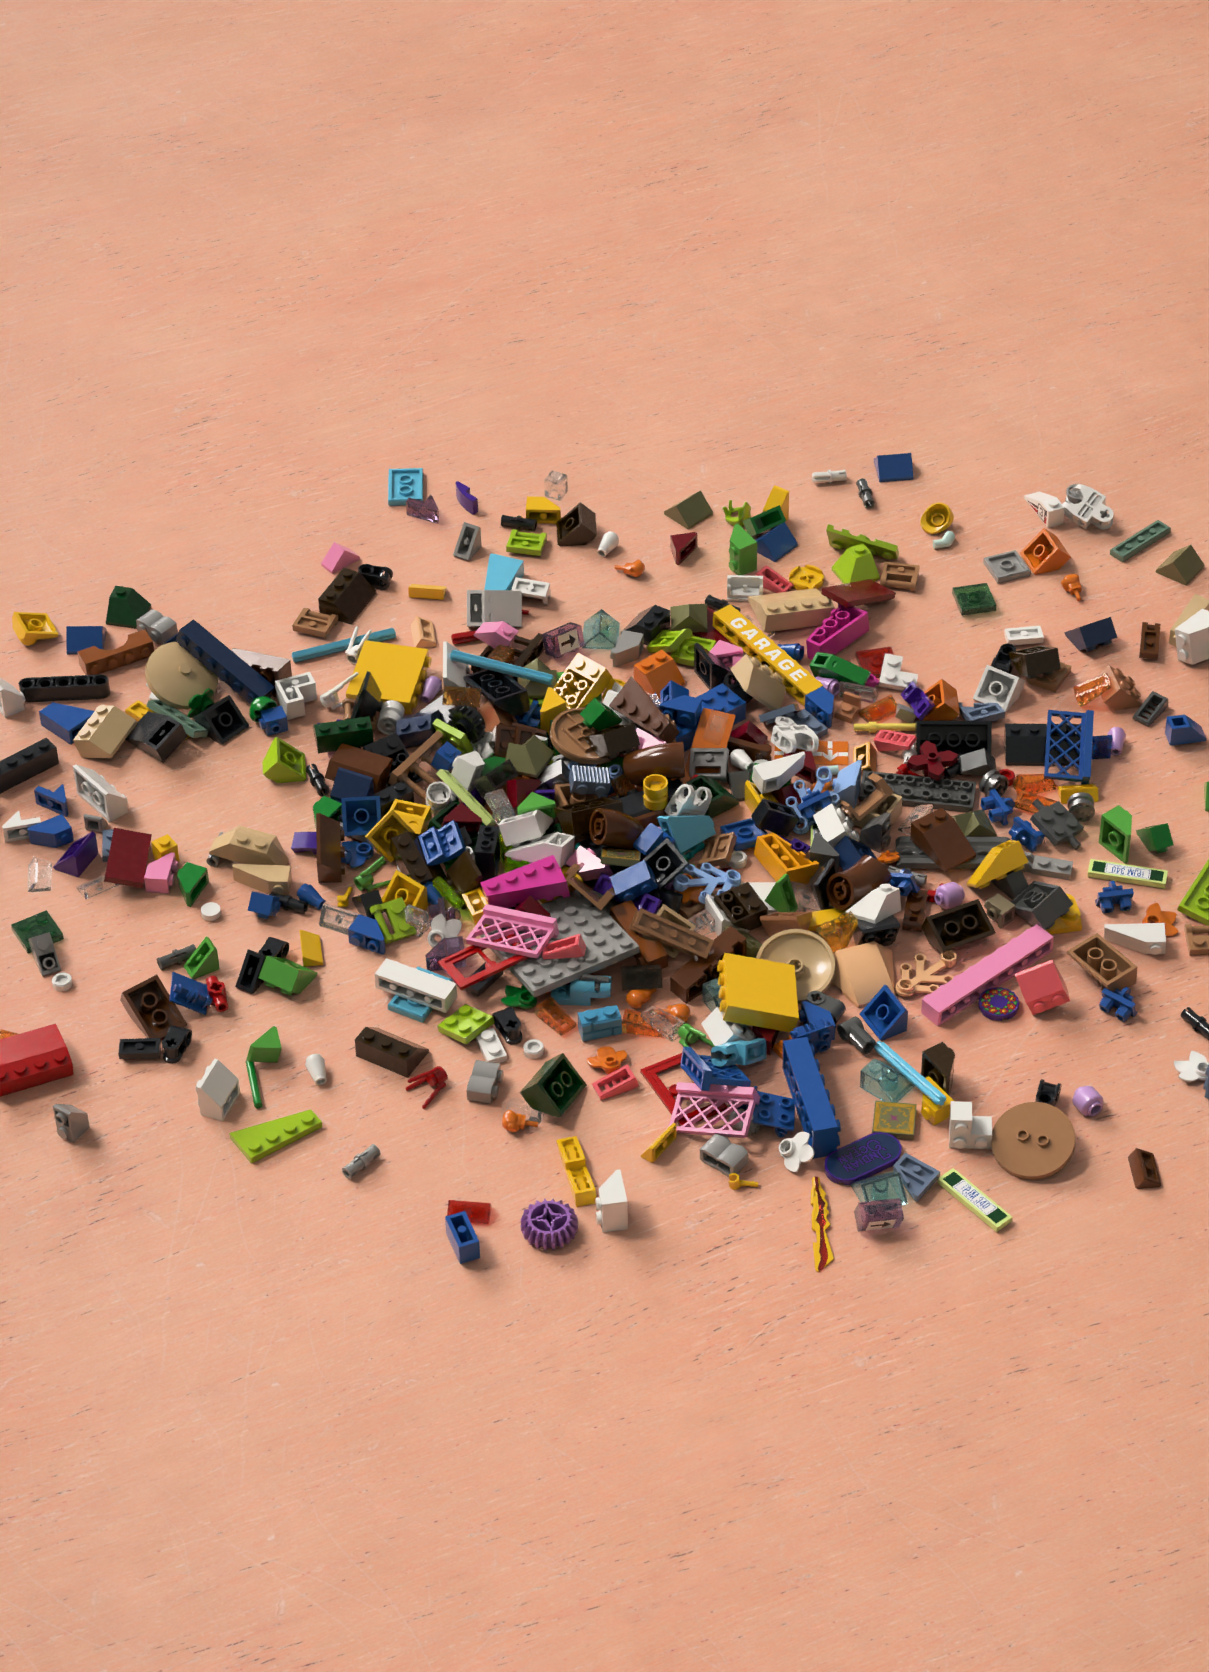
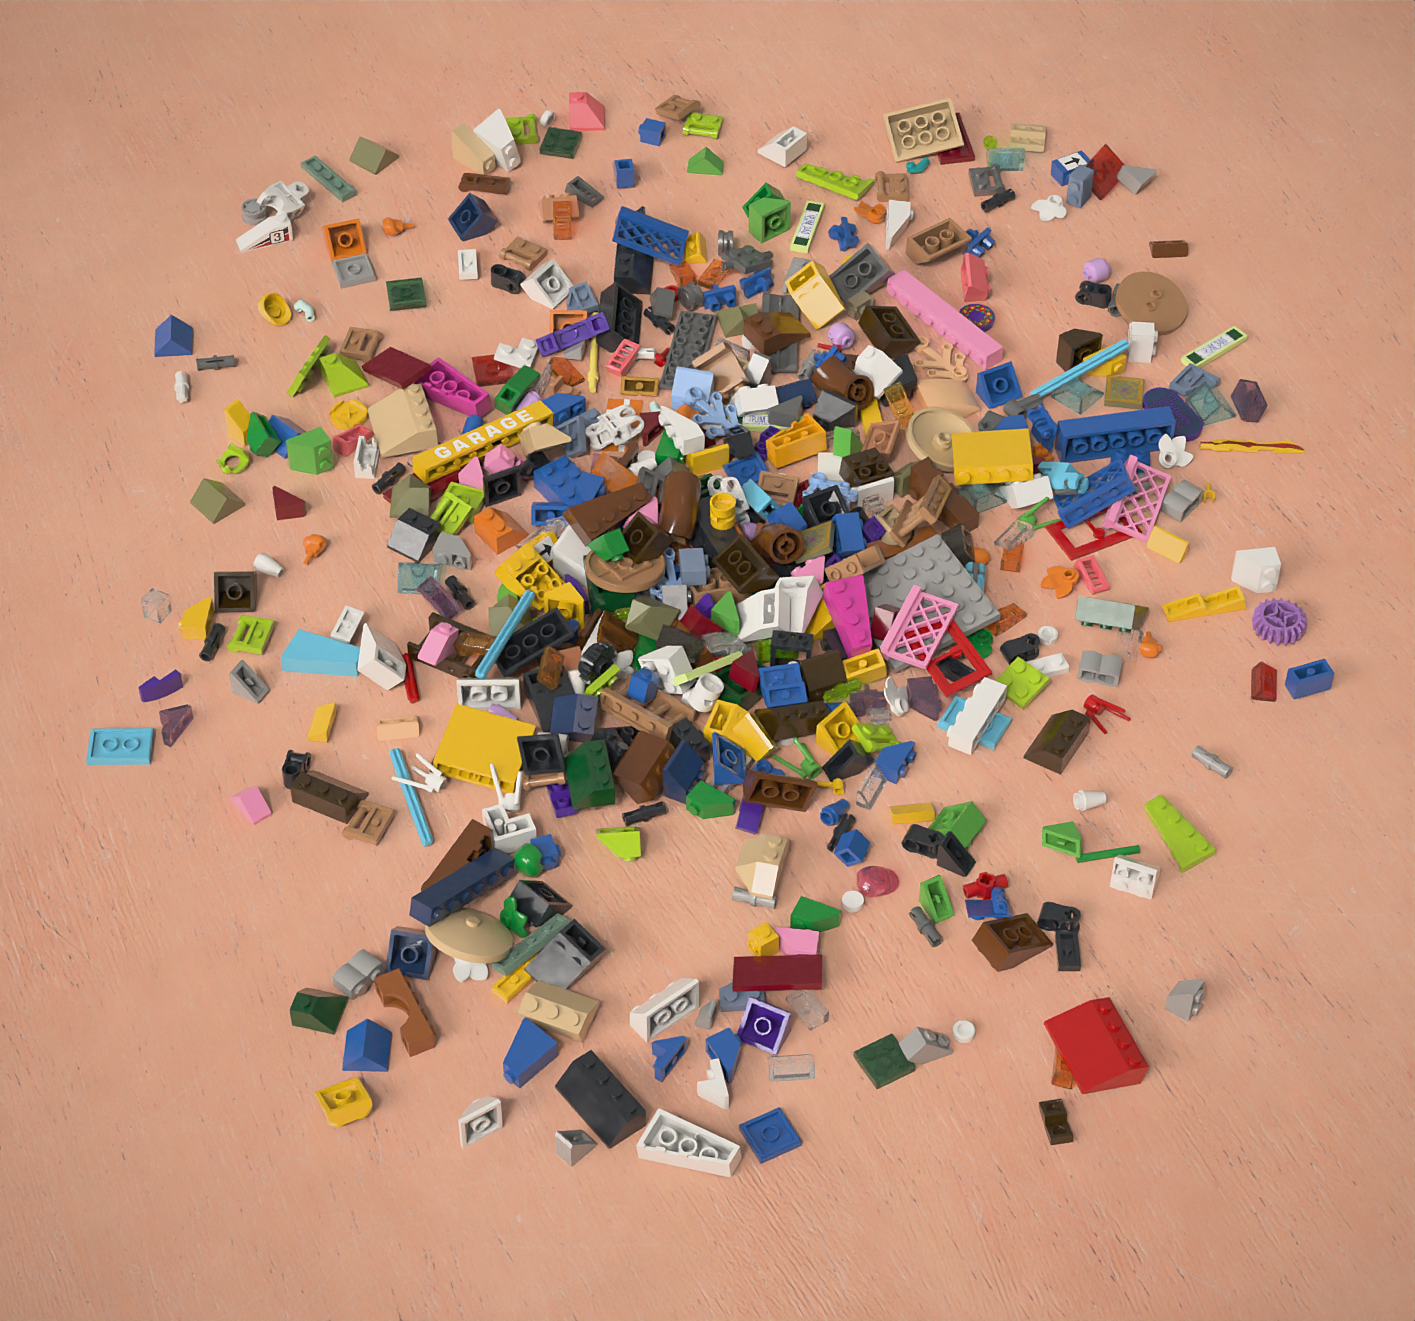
camera: 90 degrees left, 5 degrees up
black beam [18,674,110,702] -> none
tan slope [232,864,292,896] -> none
coral slope [542,934,586,960] -> none
dark azure brick [578,1005,622,1042] -> none
orange piece [655,1004,690,1026] -> none
blue hips [797,788,832,822] -> none
orange plant [877,850,900,864] -> none
dark red plant [907,741,958,781] -> none
dark brown slope [1009,645,1061,679] -> none
none -> black pin [445,575,475,610]
none -> clear pink hat [856,866,899,897]

